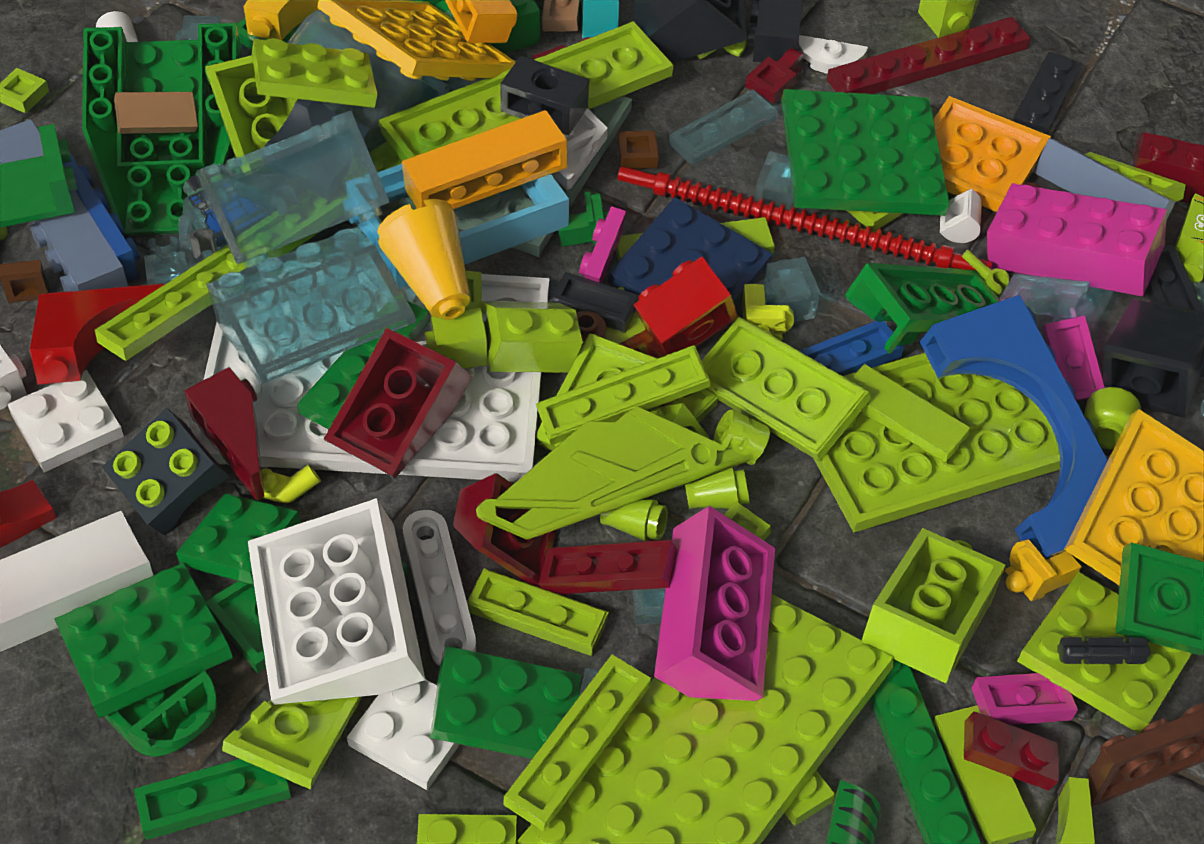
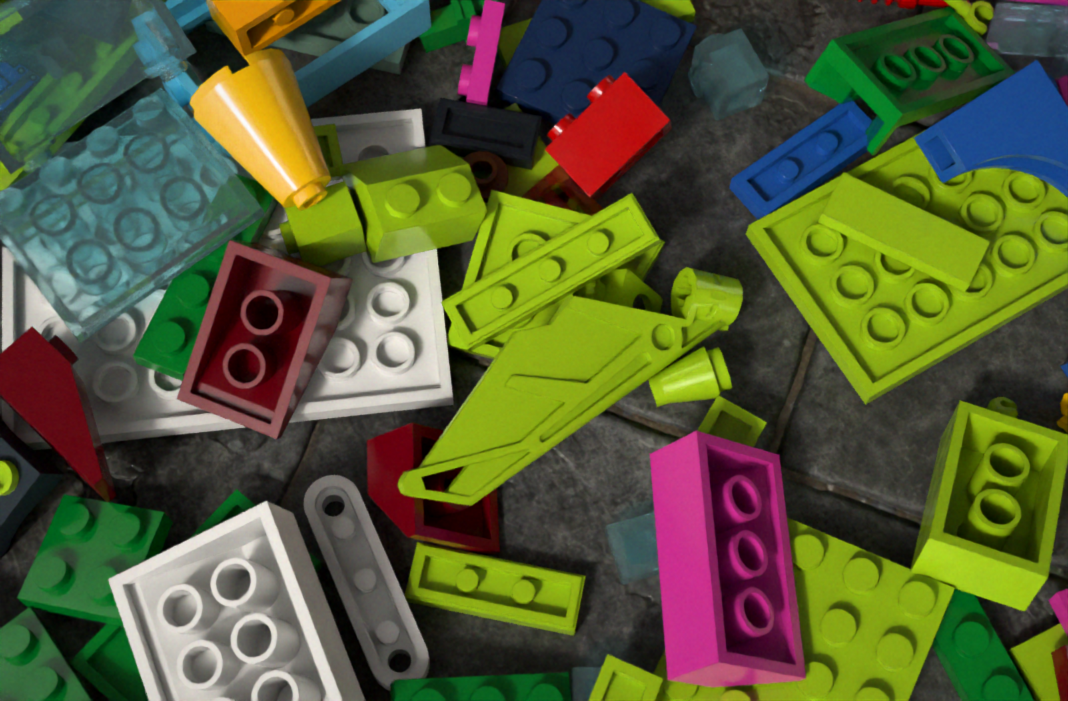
camera: 10 degrees left, 15 degrees up
neon yellow arm [262,464,321,504] -> none
dark red plate [538,540,677,594] -> none
lime cone [600,500,668,542] -> none
lime tile [702,317,871,462] -> none
neon yellow piece [742,284,794,341] -> none

